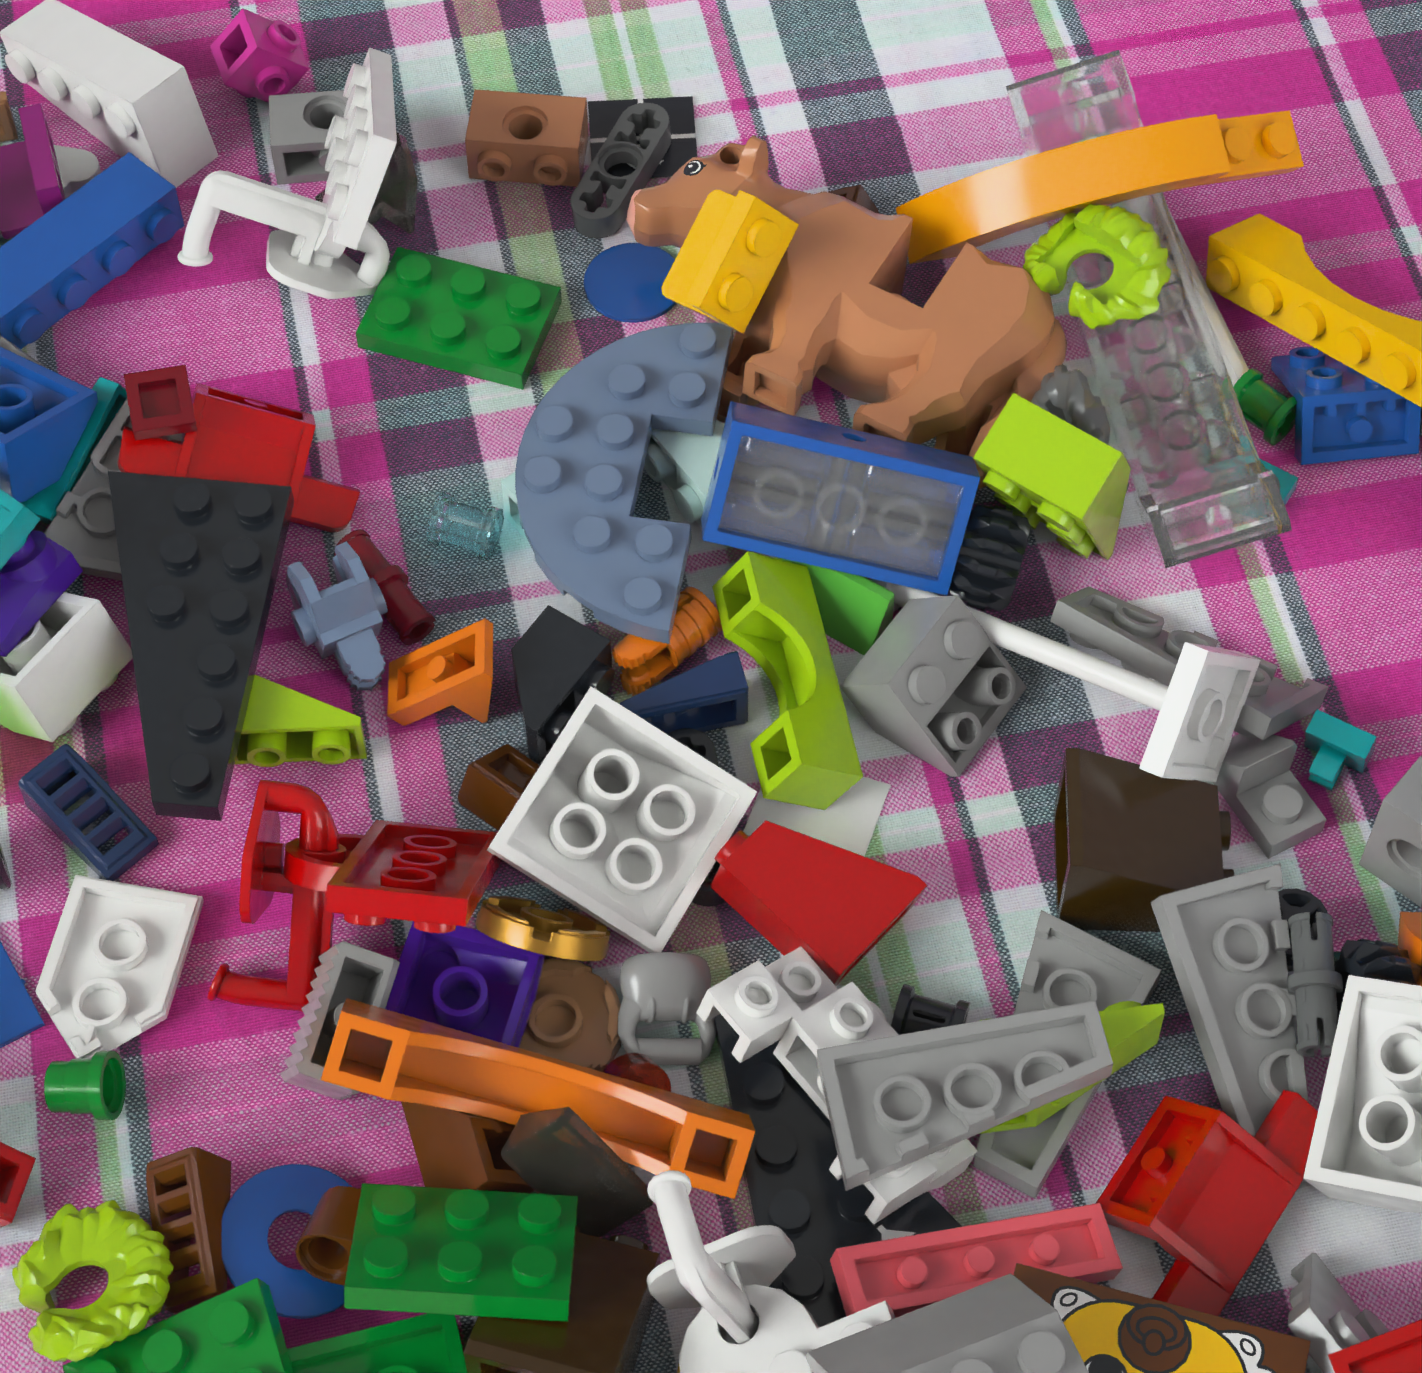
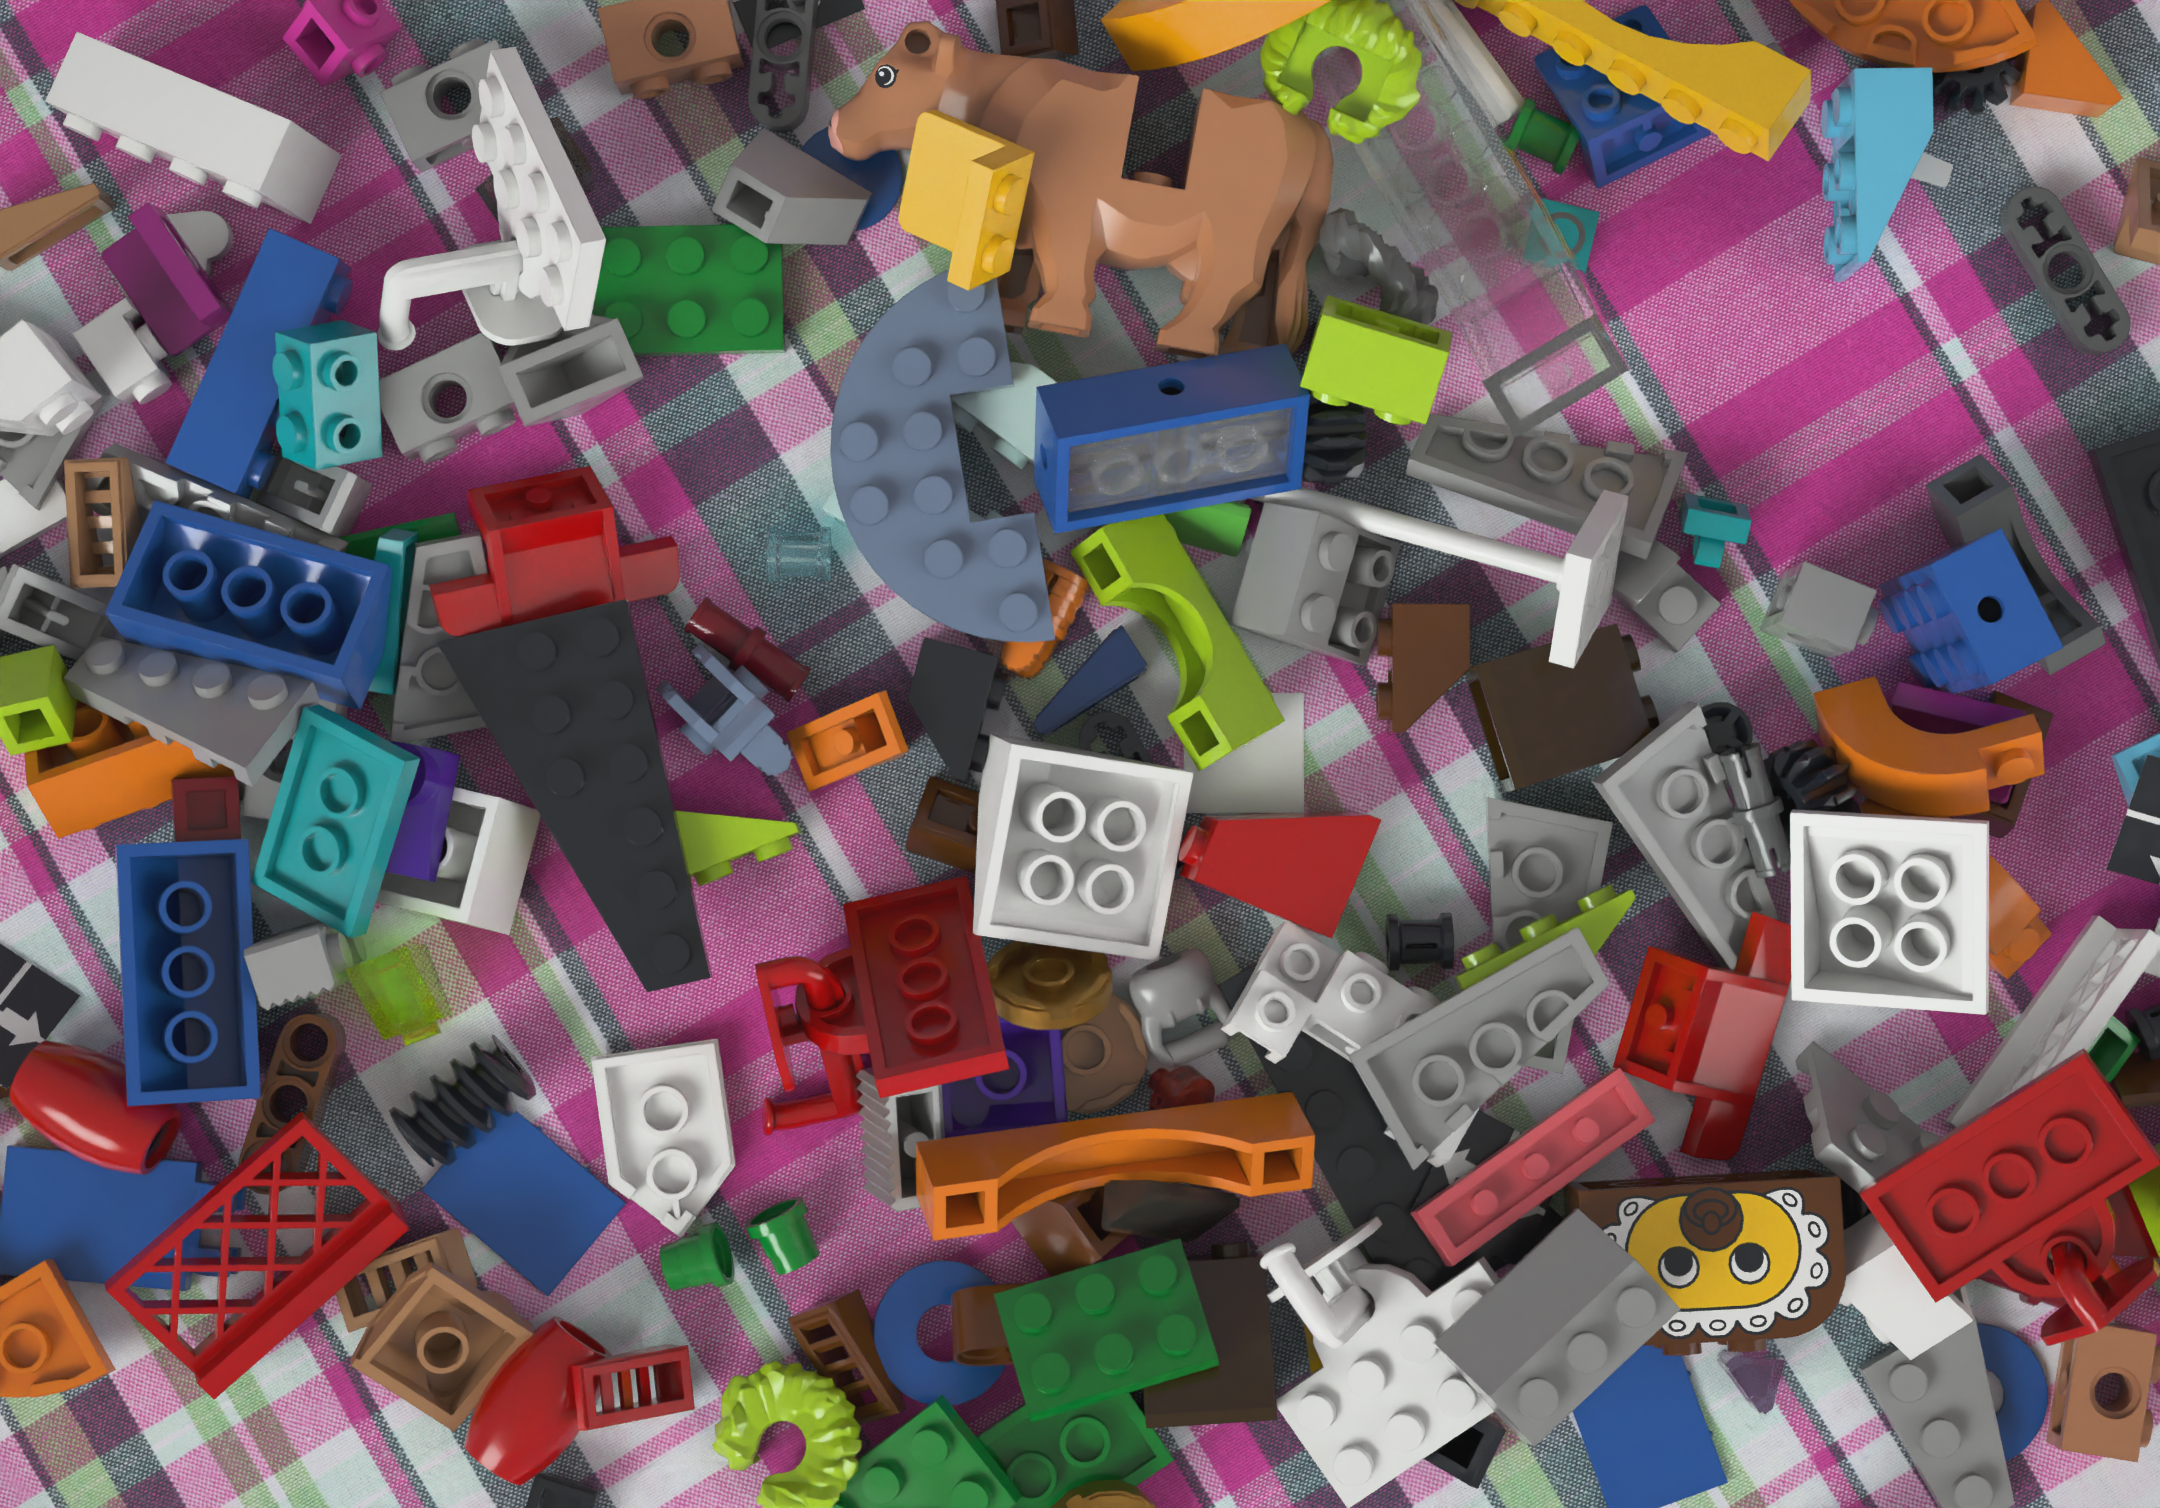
camera: 20 degrees left, 30 degrees up
dark blue slope [18,744,159,881] -> none
dark red tile [123,365,197,441] -> none
none -> light grey slope [256,447,373,538]
none -> teal brick [272,320,383,470]
none -> light grey brick [379,332,518,464]
none -> light grey slope [499,314,643,427]
none -> light grey slope [711,128,873,245]
none -> green piece [745,1197,820,1275]
none -> reddish brown slope [1376,604,1470,735]

